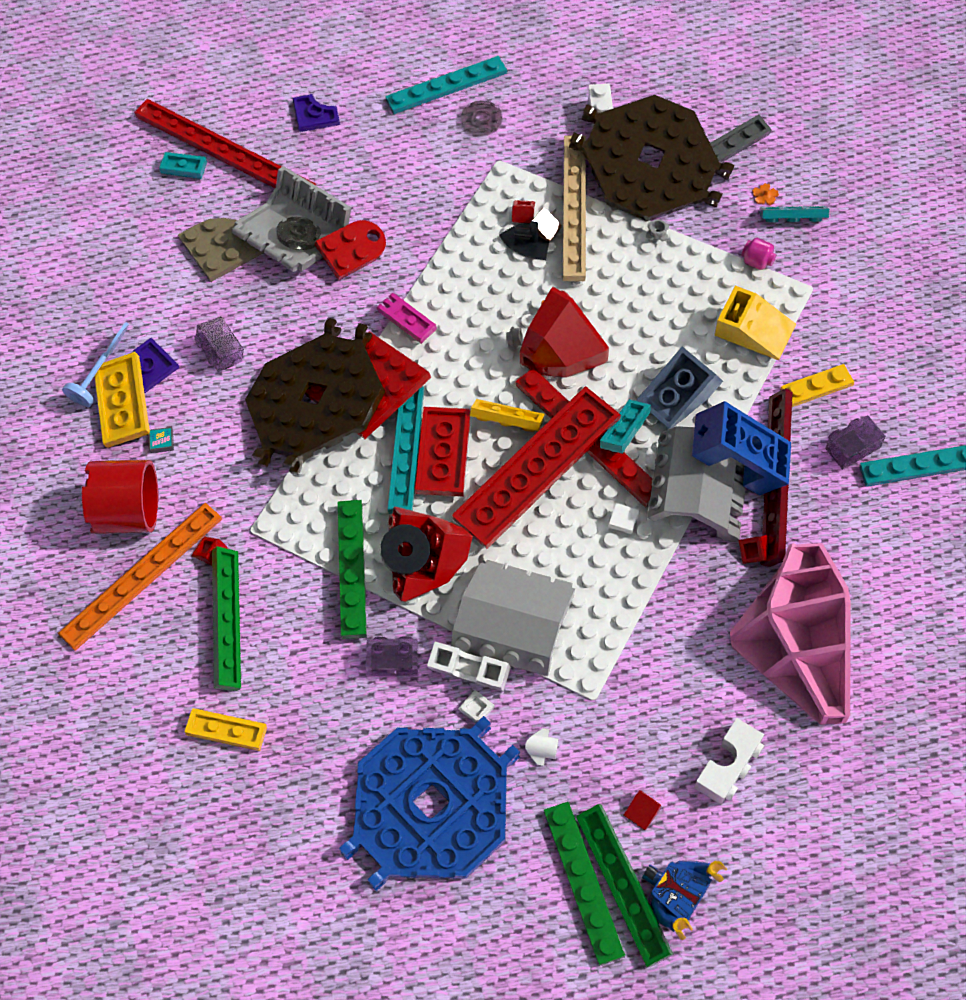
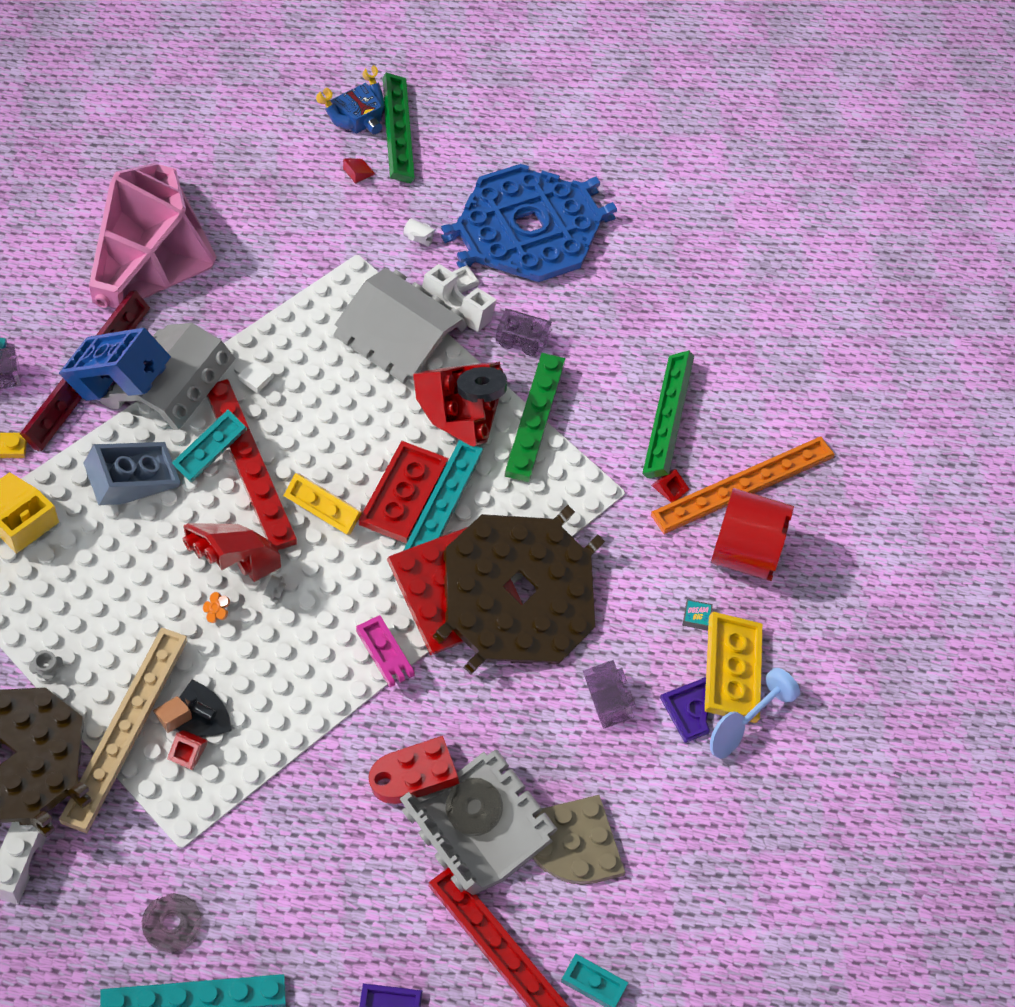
camera: 170 degrees left, 5 degrees down
yellow plate [184,708,267,751] -> none
red plate [452,386,621,549] -> none
green plate [543,801,625,966] -> none
white arch [694,718,765,805] -> none
red slope [738,535,768,564] -> none

